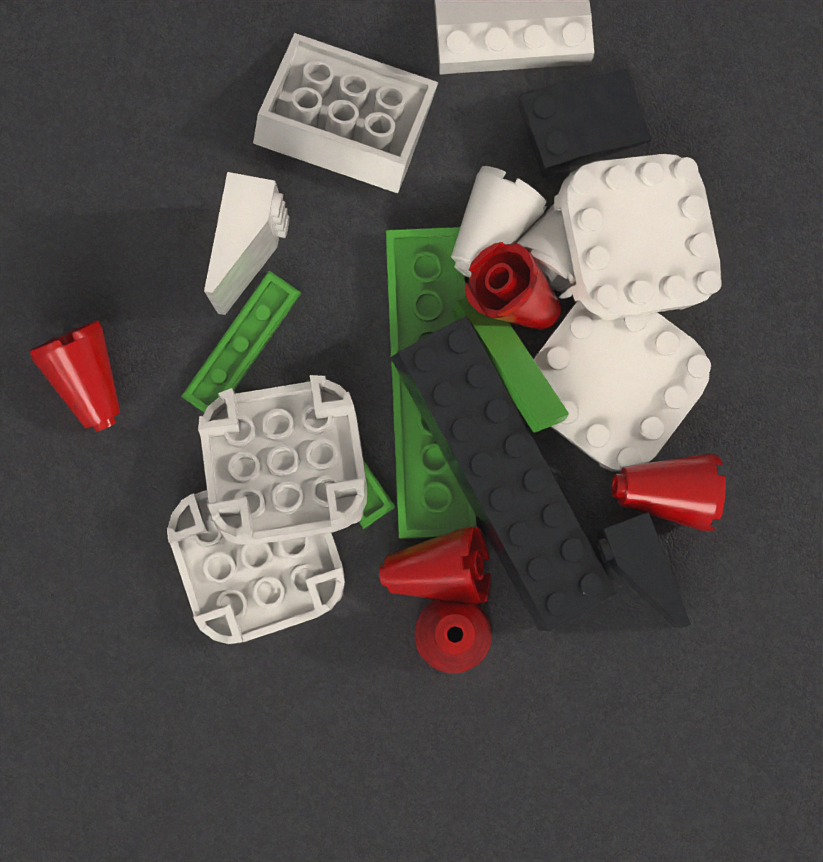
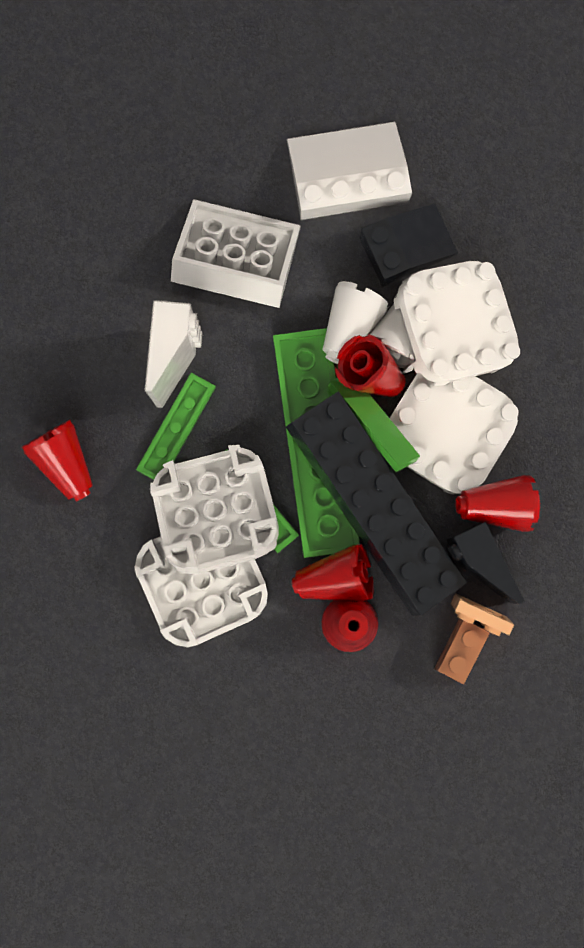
camera: 10 degrees left, 0 degrees up
none -> nougat brick [434,618,490,684]
none -> light nougat plate [451,593,514,636]

